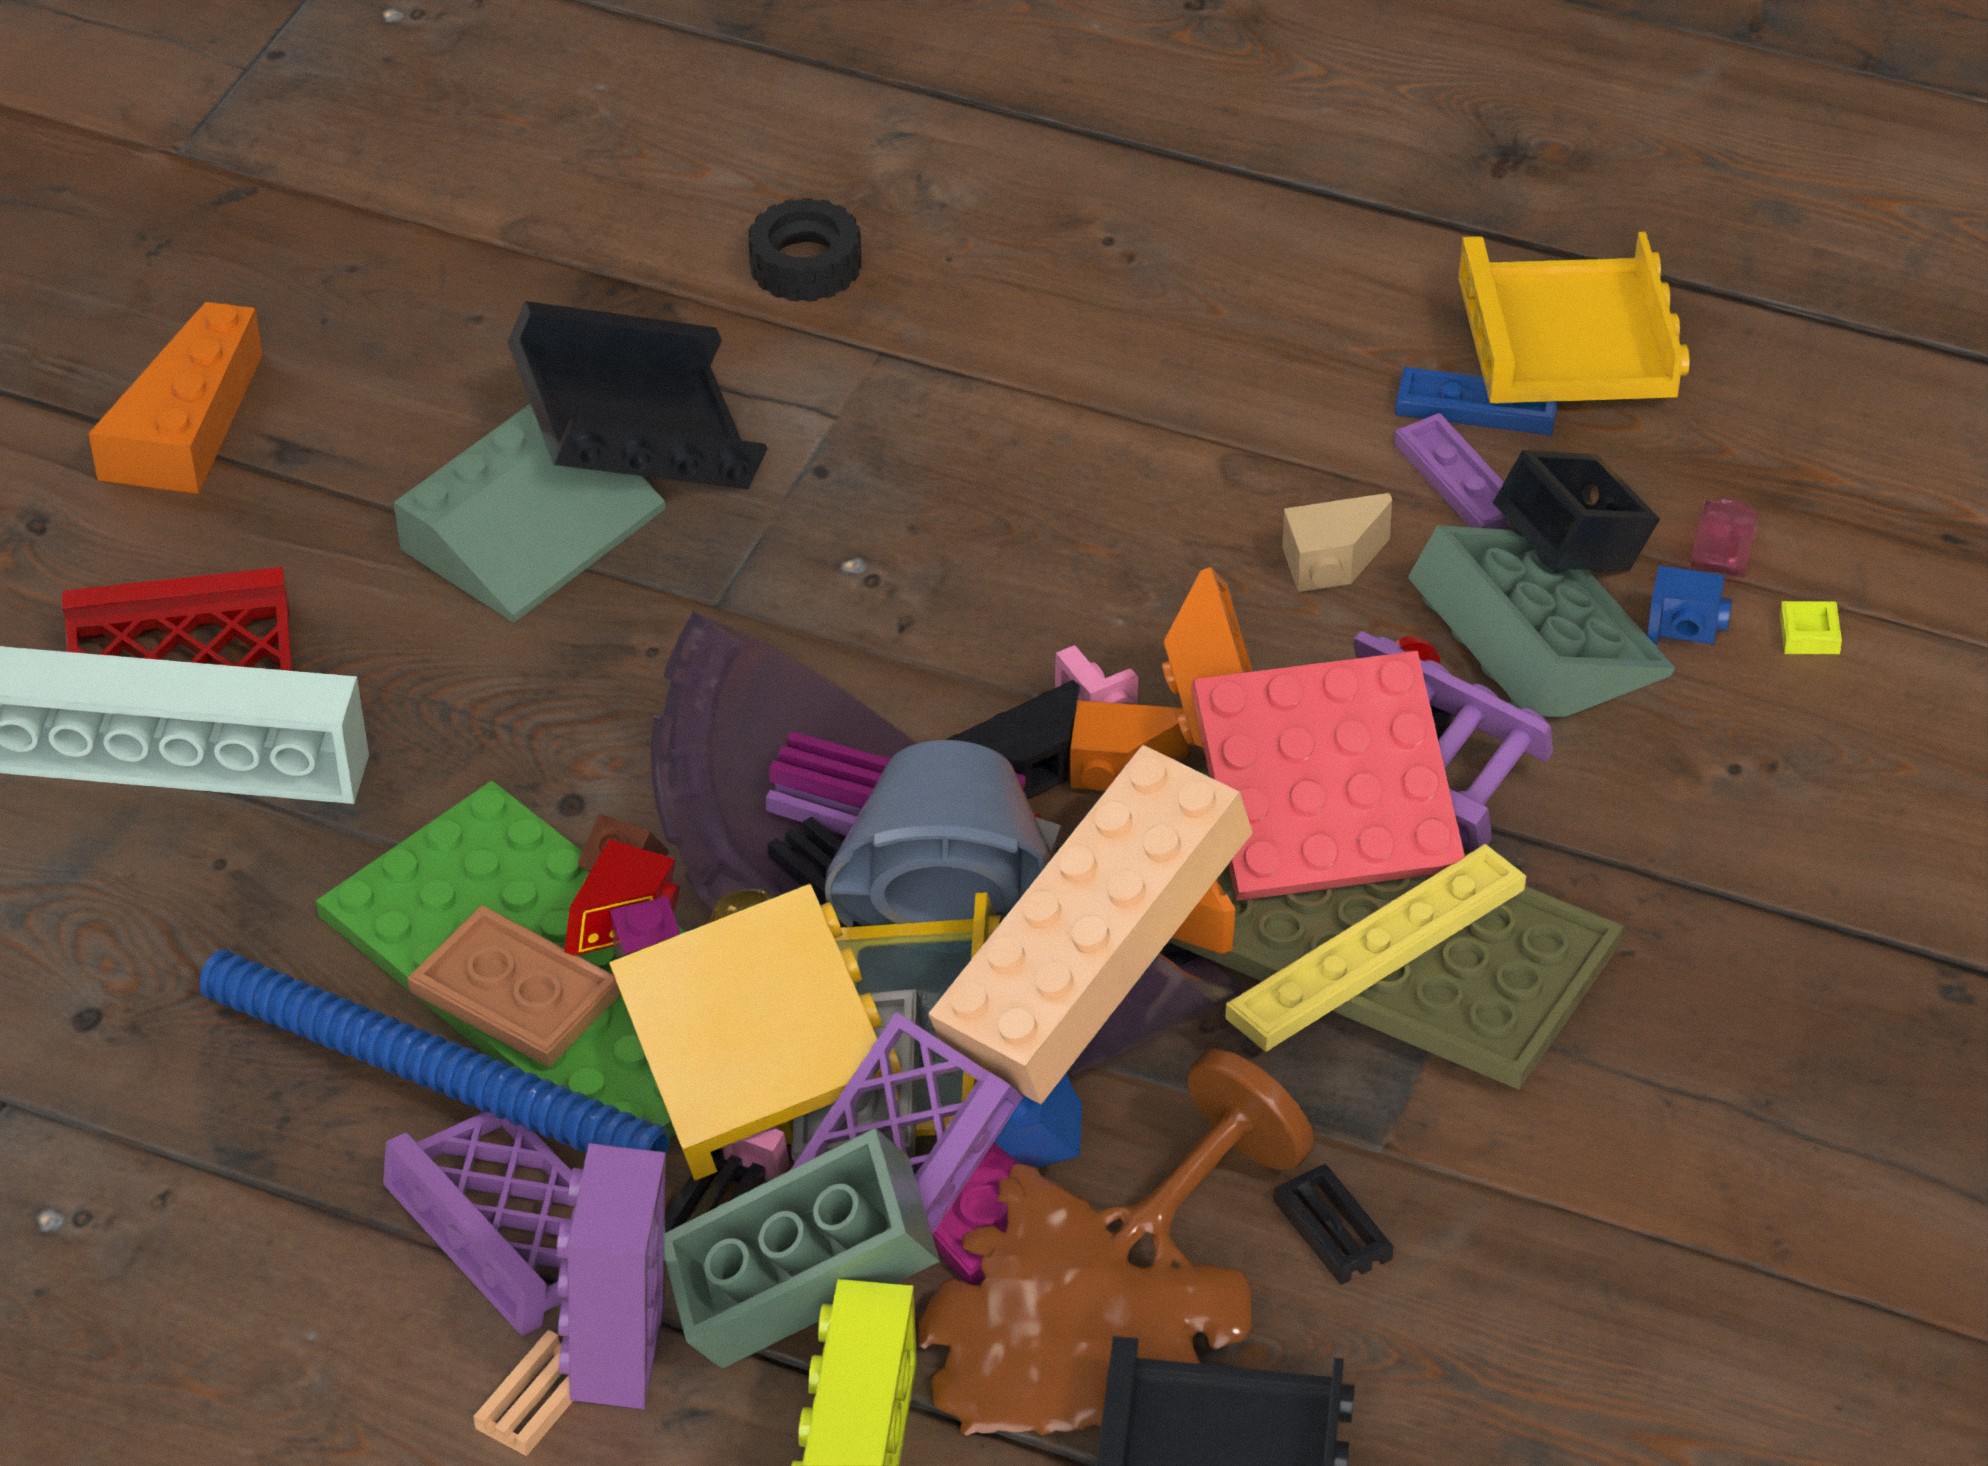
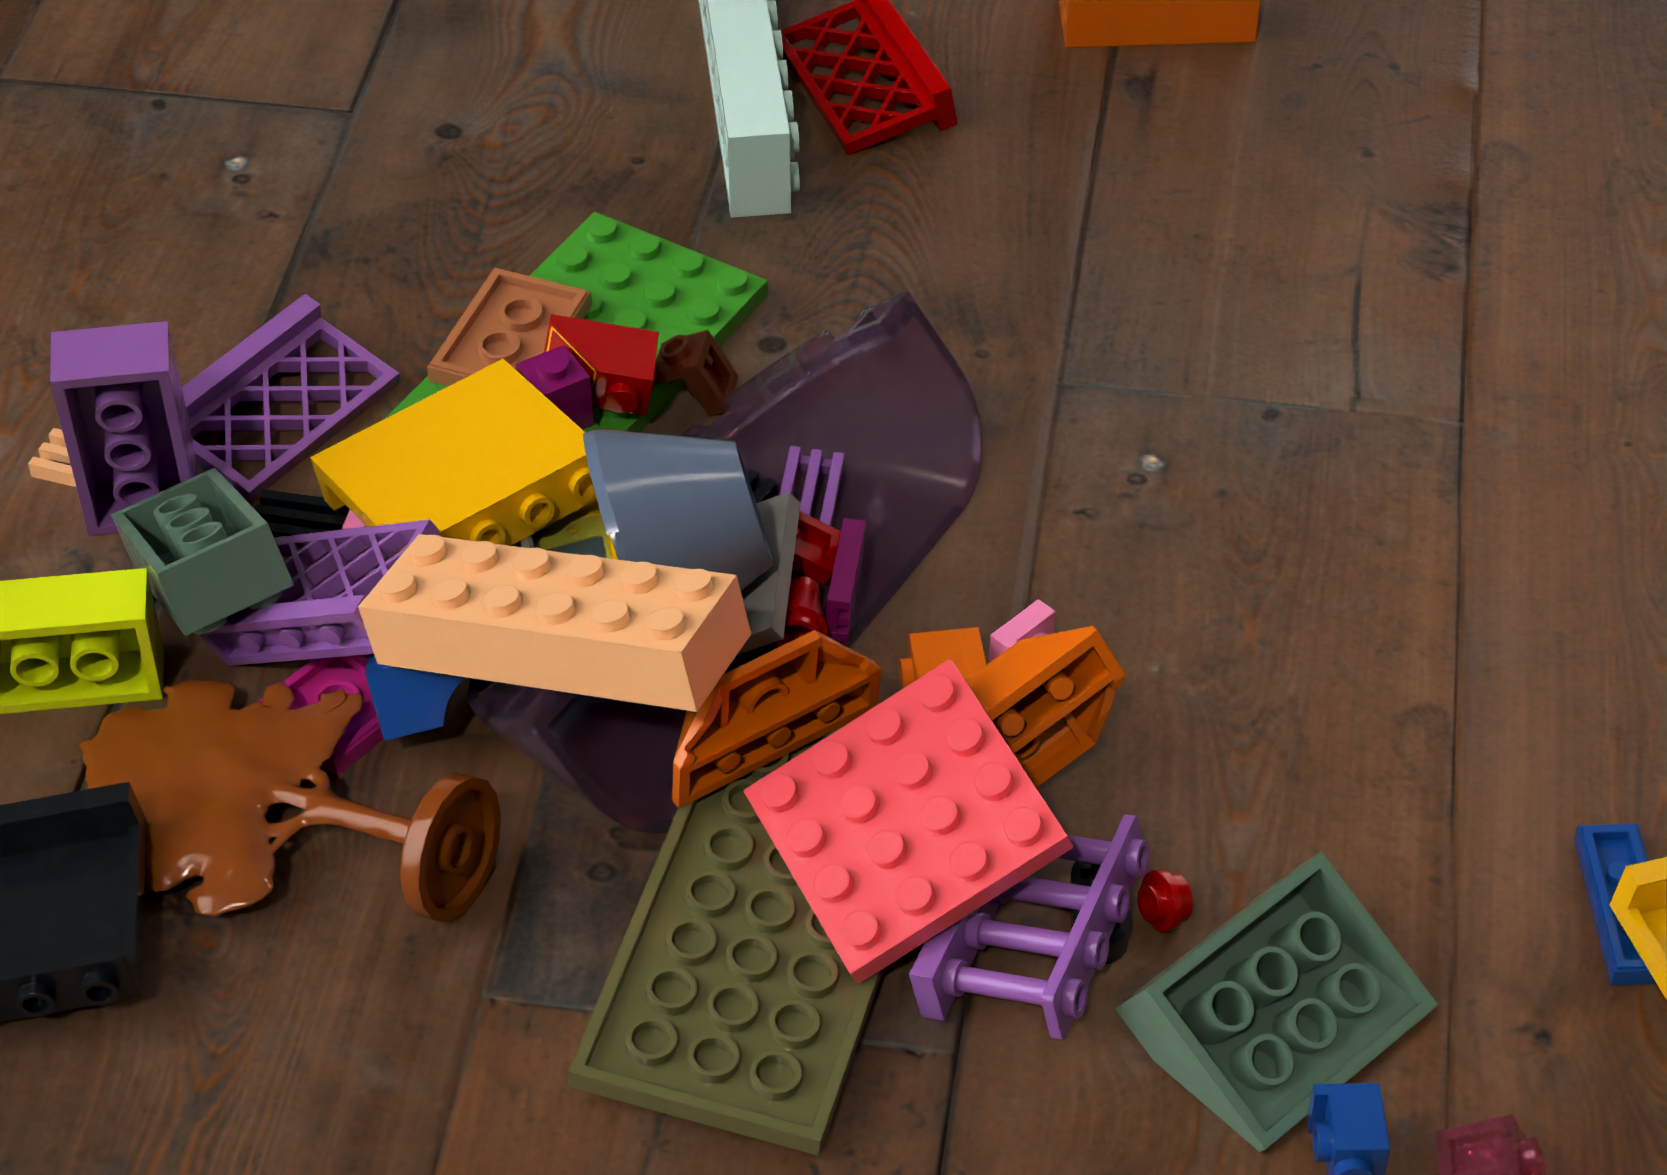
camera: 75 degrees right, 0 degrees up
blue piece [199,949,669,1156] -> none
sand green slope [393,403,666,623] -> none
black panel [508,301,768,489] -> none
black tyre [748,198,862,302] -> none
magenta tile [769,731,890,808] -> none
black slope [946,680,1080,799] -> none
light yellow tile [1225,844,1526,1052] -> none
black tile [1273,1163,1394,1285] -> none
tan slope [1282,493,1392,592] -> none
medium lavender tile [1394,413,1510,530] -> none
black piece [1492,450,1660,573] -> none

